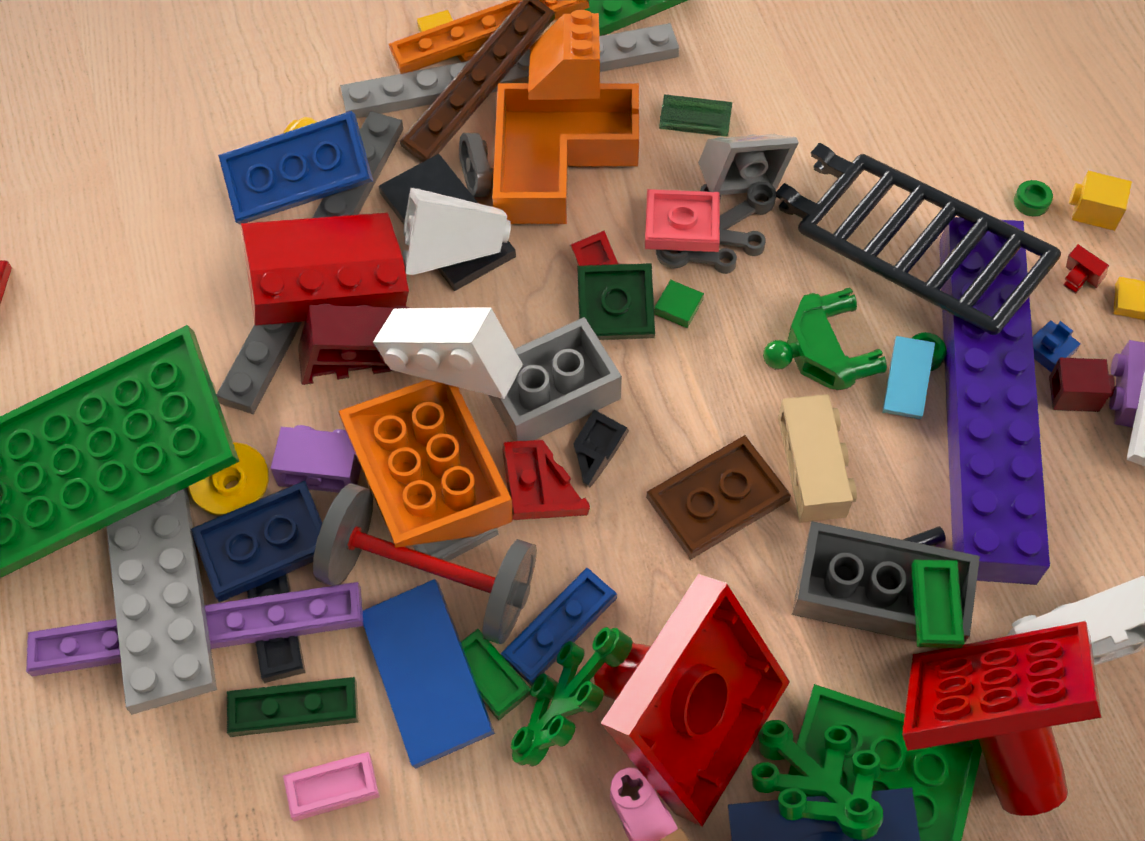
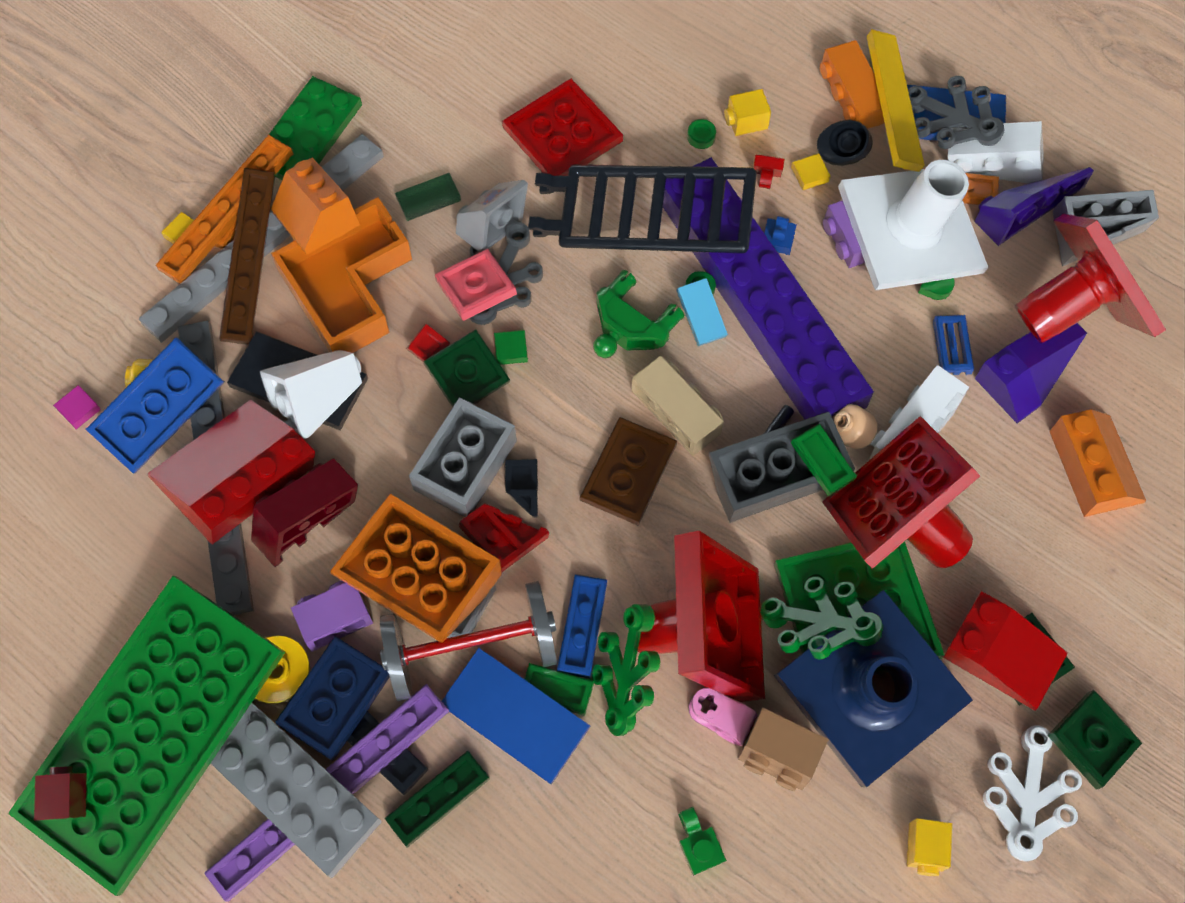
camera: 35 degrees left, 5 degrees up
bright pink tile [283,752,380,821] -> none
white wedge [373,308,523,399] -> none
dark grey plate [459,133,494,197] -> none
dark red brick [1049,357,1115,412] -> none
none -> dark pink tile [53,385,101,430]
none -> red plate [502,78,623,176]
none -> light nougat head [832,404,878,449]

